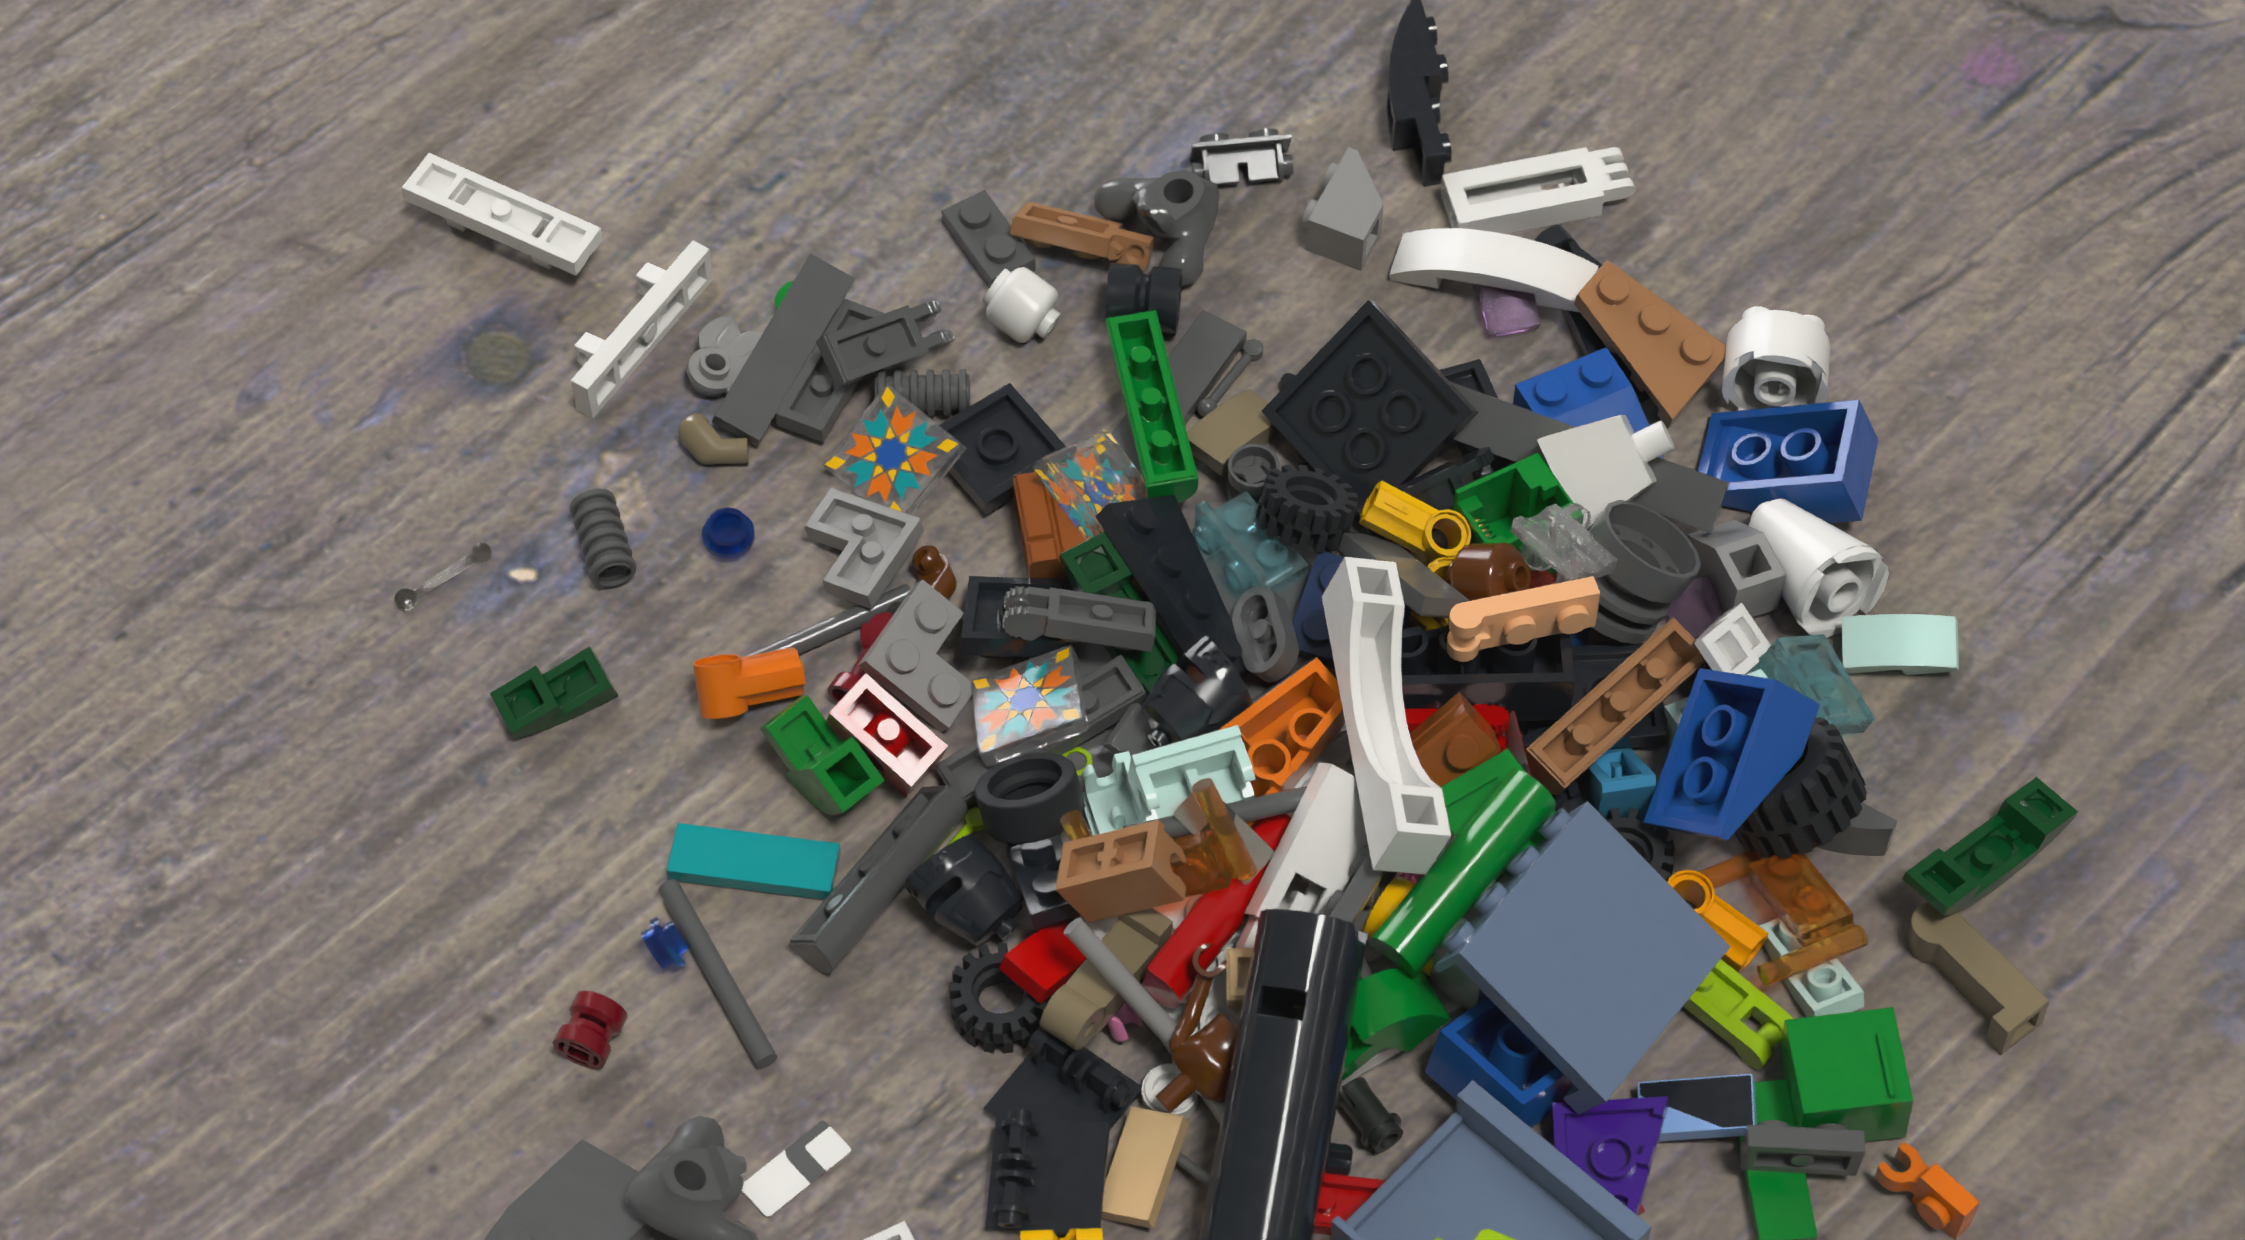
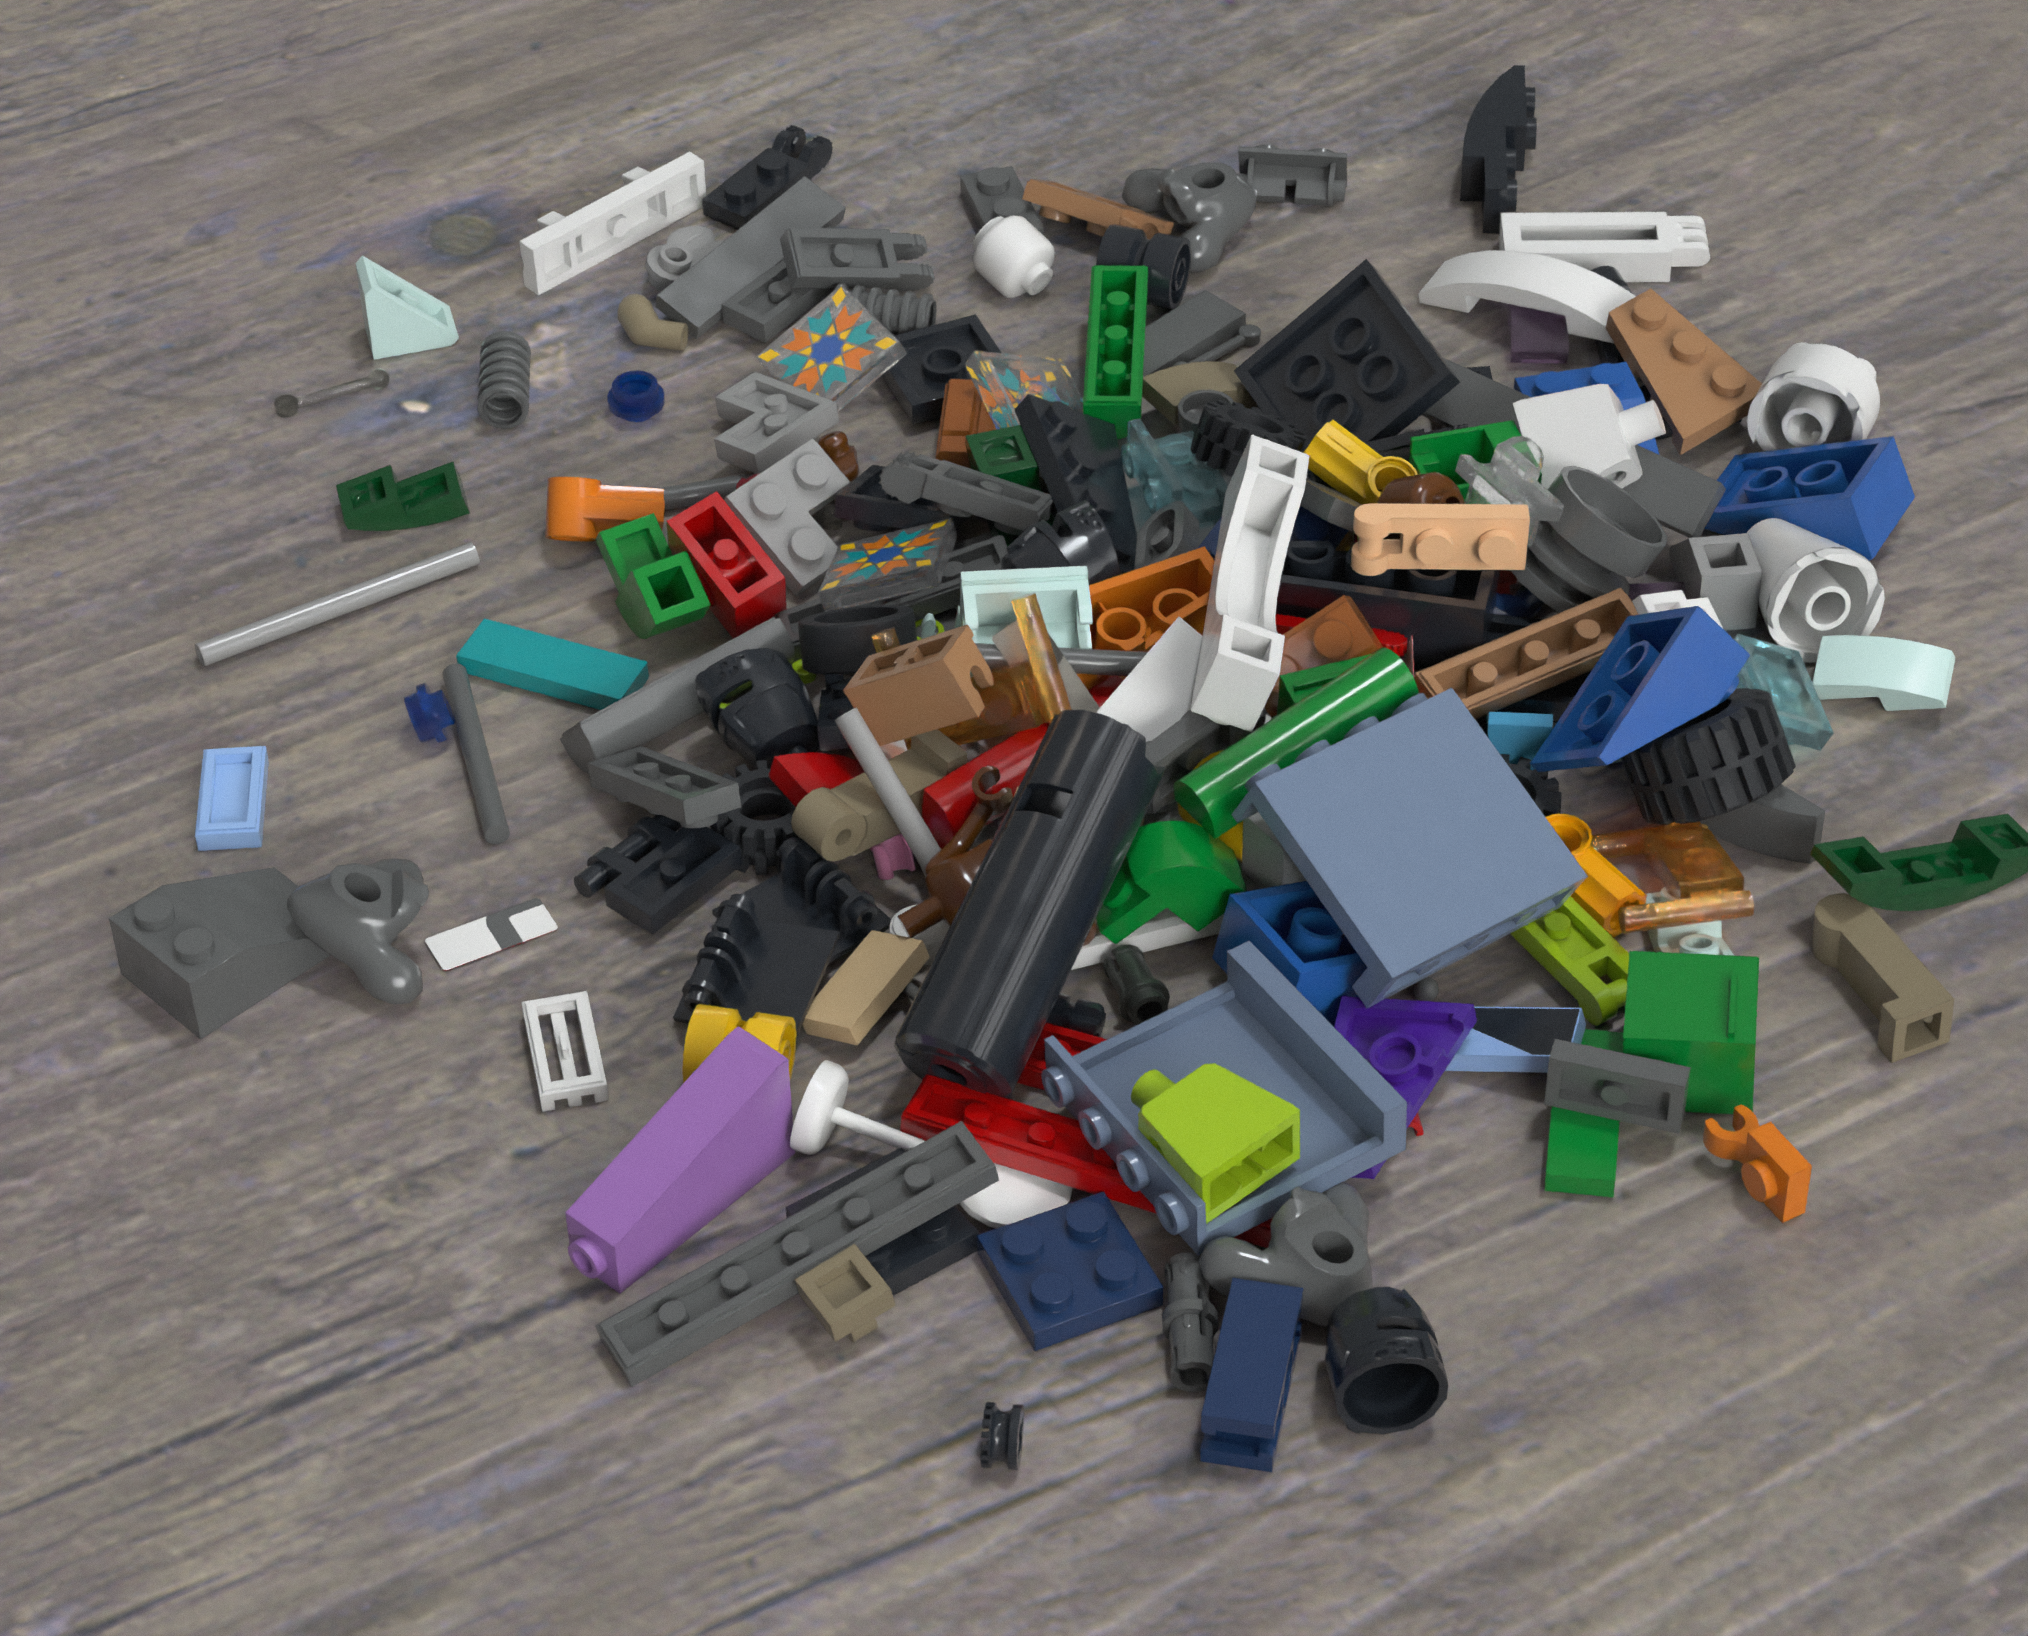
camera: 15 degrees right, 15 degrees down
white hinge [402,153,603,276] -> none
dark red wheel [552,990,628,1069] -> none
light grey slope [1302,147,1384,271] -> none
none -> light grey piece [195,542,480,667]
none -> light blue tile [195,746,269,851]
none -> light aqua slope [355,256,459,360]
none -> black plate [574,815,742,935]
none -> dark grey plate [587,746,742,828]
none -> black hinge [702,125,833,230]

